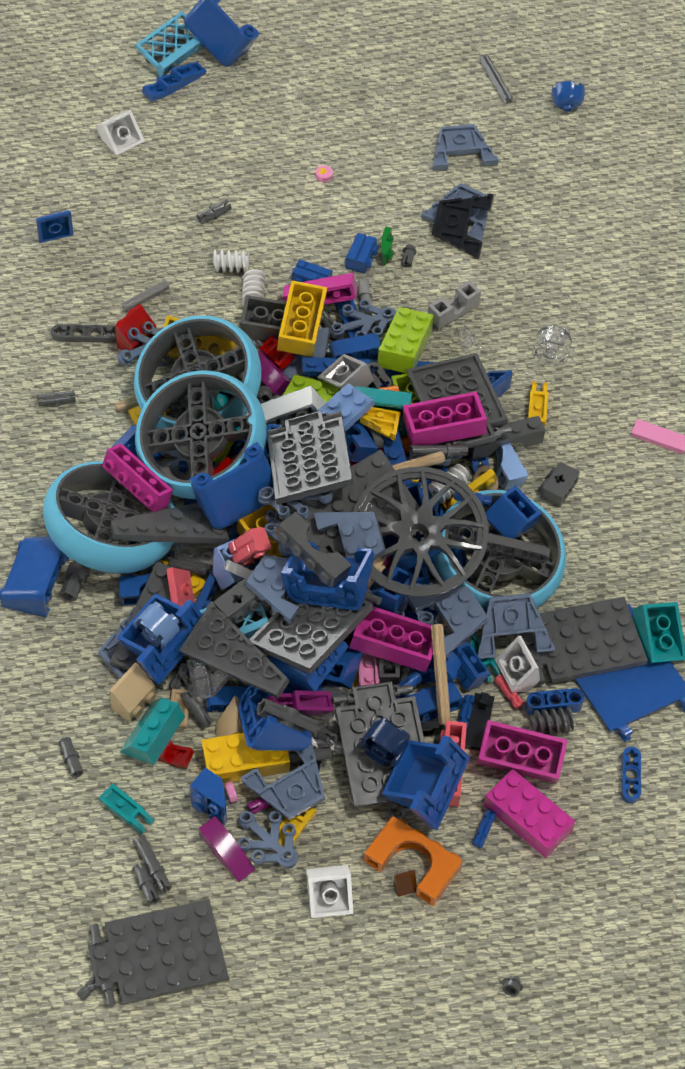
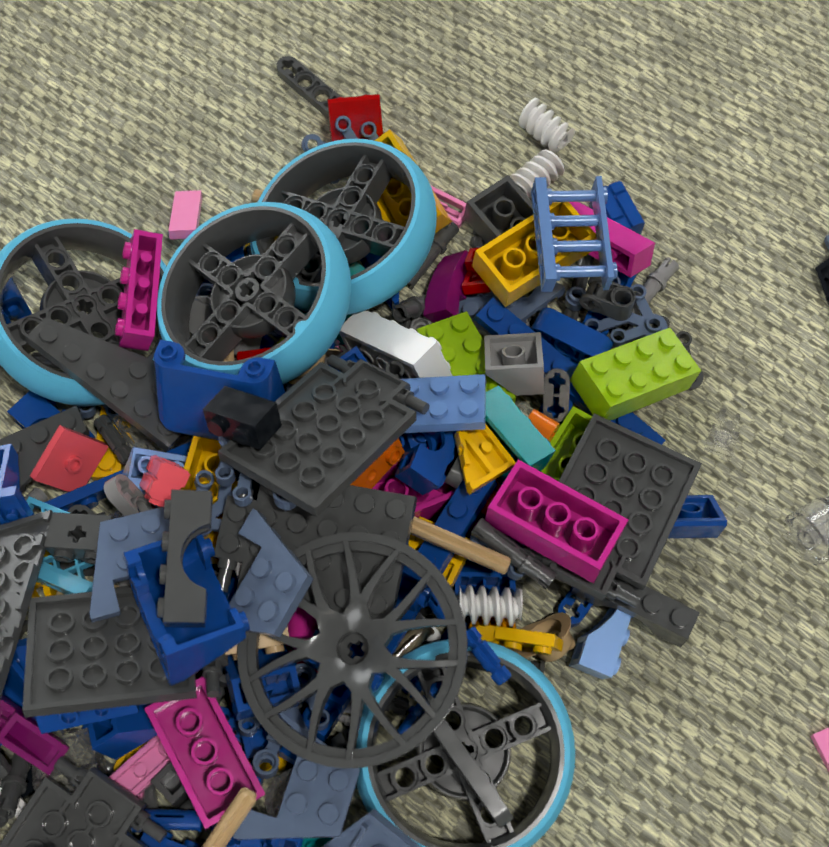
camera: 45 degrees right, 10 degrees up
dark grey pin [37,390,76,406] -> none
light grey axle [122,280,170,312] -> none
dark grey pin [196,199,232,224] -> none
bright pink tile [316,165,333,182] -> none
blue brick [345,233,379,274] -> none
green slope [381,226,394,266] -> none
dark grey pin [401,244,417,268] -> none
light grey arch [428,281,481,330] -> none
blue slope [486,485,542,539] -> none
yellow hinge [528,381,549,426] -> none
dark grey brick [540,462,580,507] -> none
none -> bright pink tile [168,190,202,240]
none -> black brick [203,386,282,450]
none -> medium blue fence [531,176,618,292]
none -> dark grey piece [579,277,636,321]

